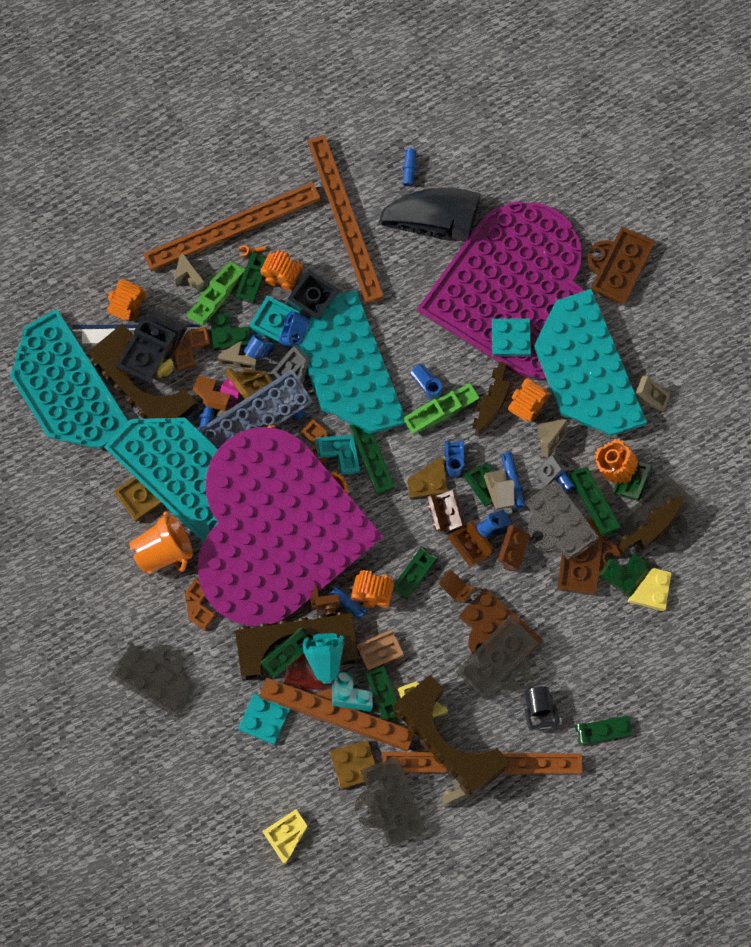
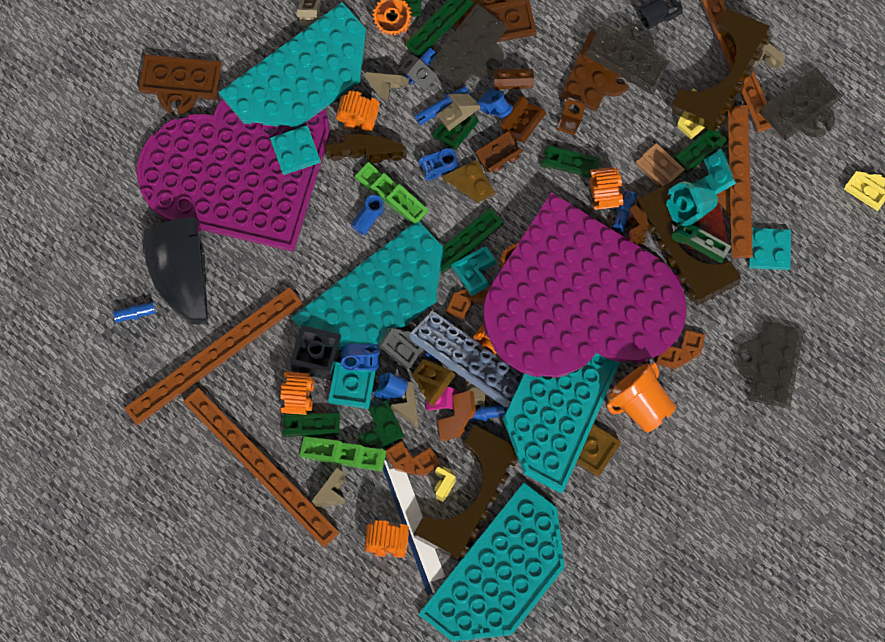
camera: 105 degrees left, 0 degrees up
black piece [116,309,187,385] -> none
orange hand [239,245,266,259] -> none
pearl gold plate [330,740,379,790] -> none

